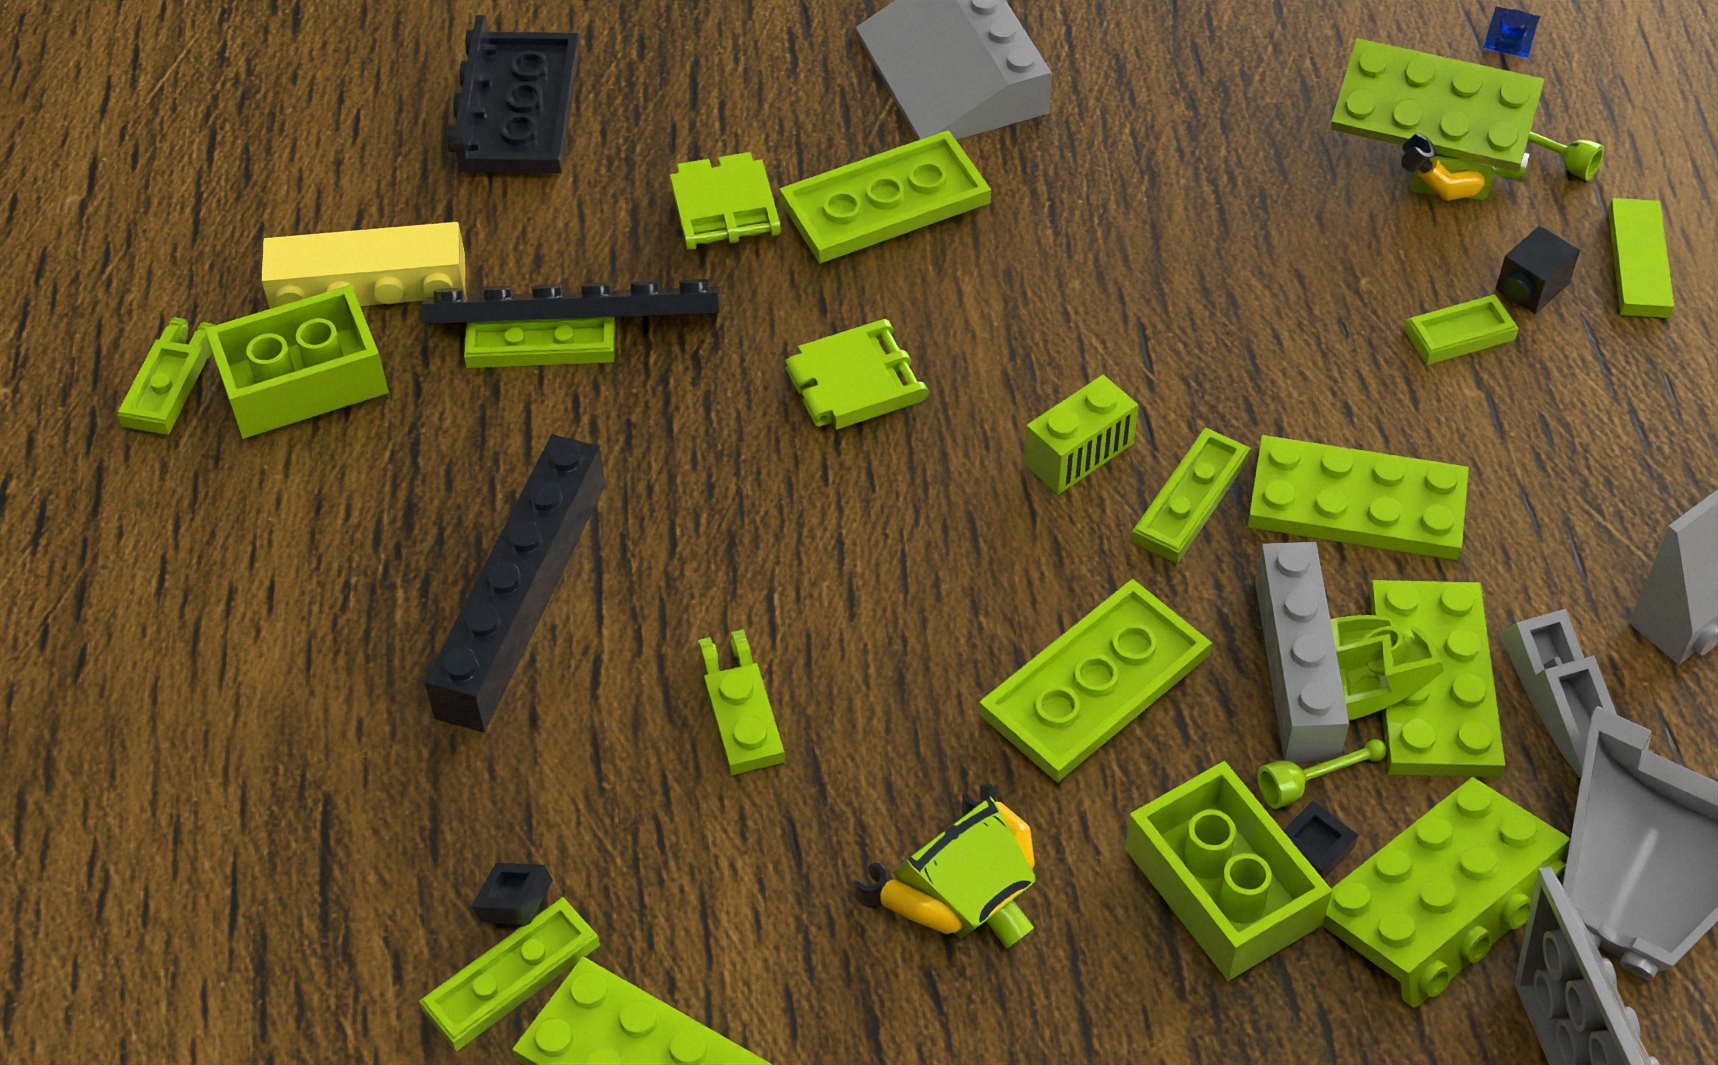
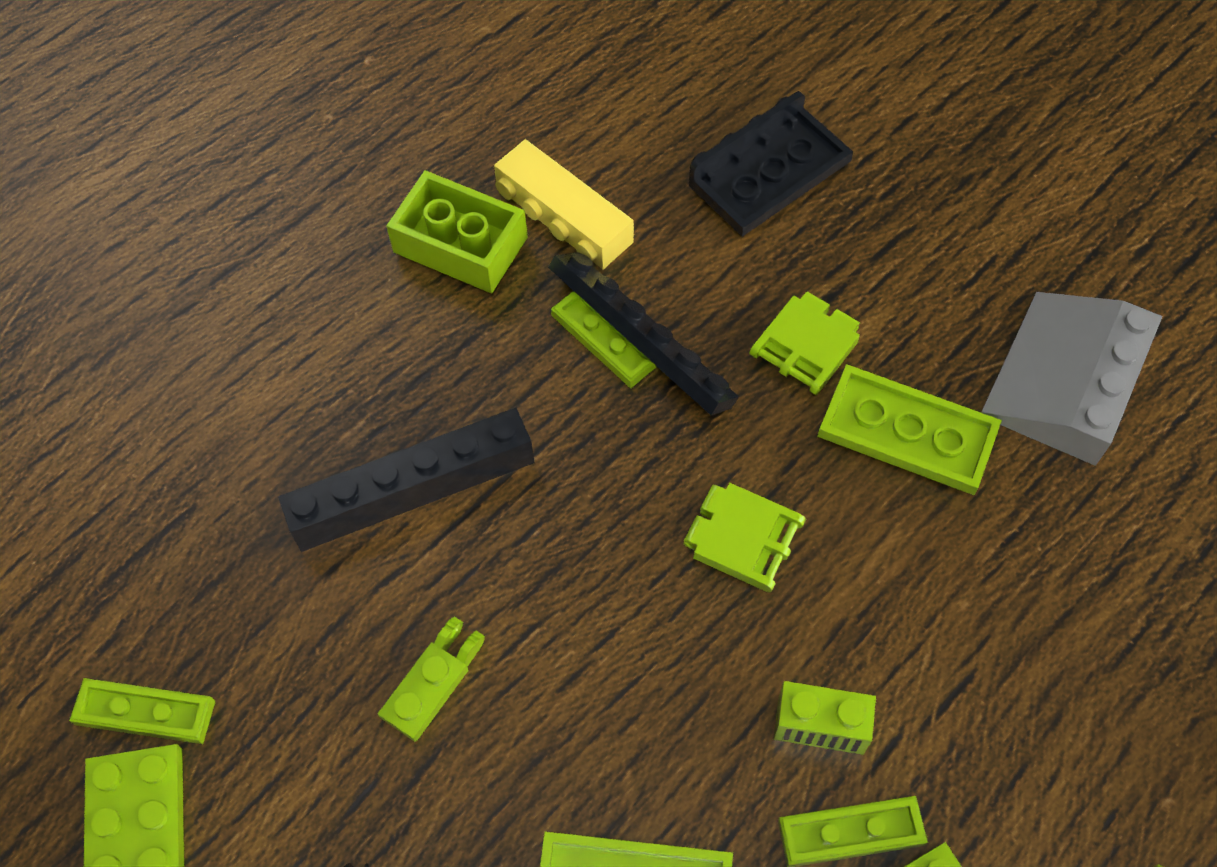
camera: 50 degrees right, 10 degrees up
lime hinge [117,317,215,435] -> none
black plate [471,863,553,925] -> none

